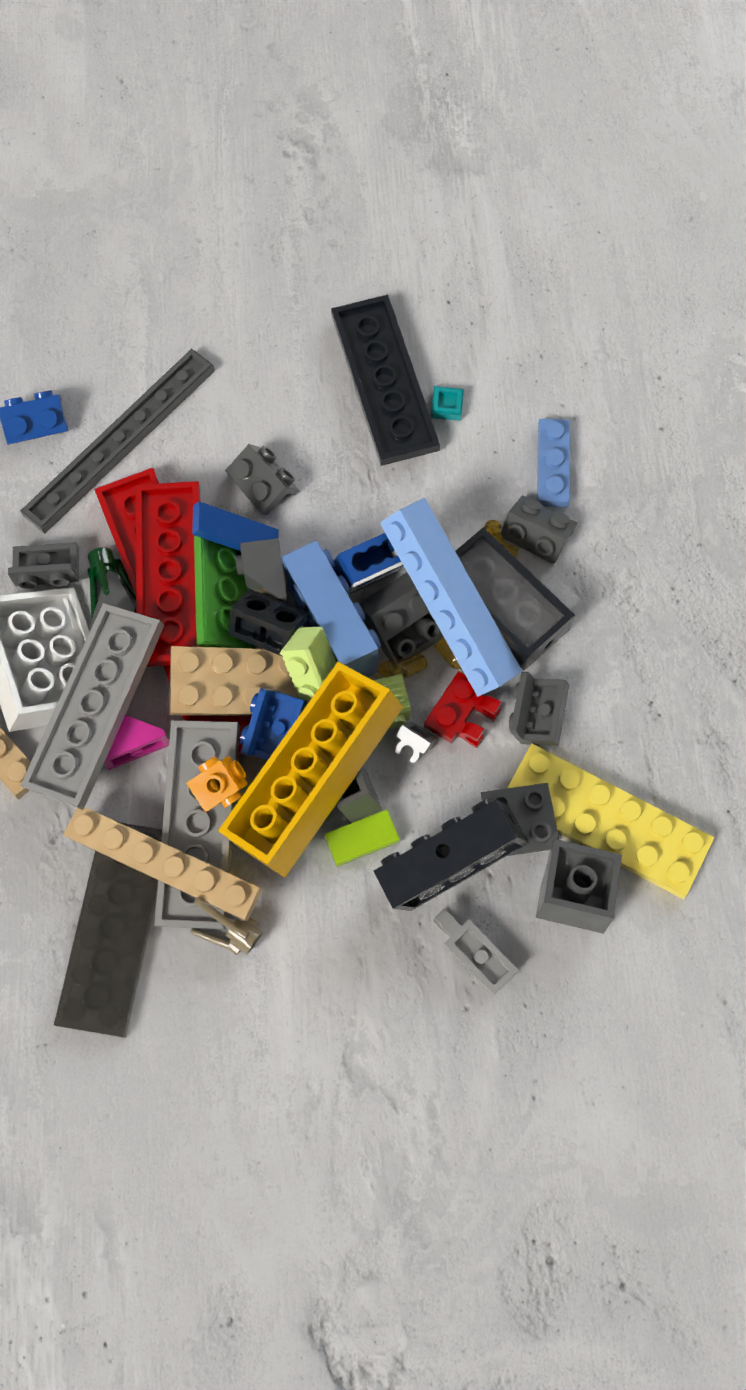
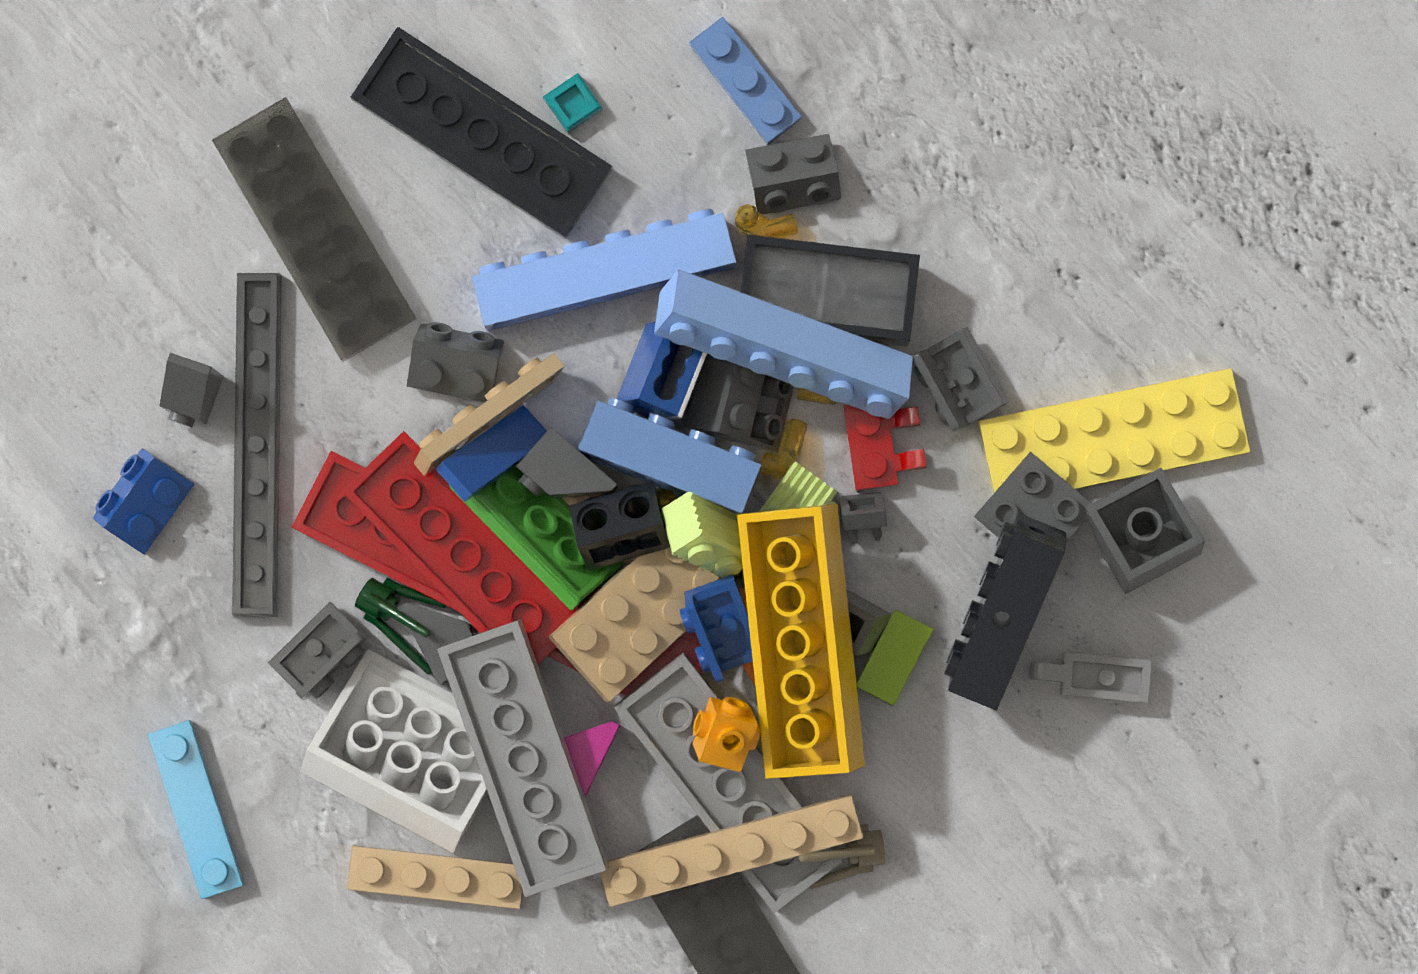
camera: 40 degrees left, 15 degrees up
none -> dark grey slope [159,352,224,428]
none -> clear smoke plate [212,97,417,362]
none -> tan plate [414,353,564,476]
none -> light blue brick [472,209,736,331]

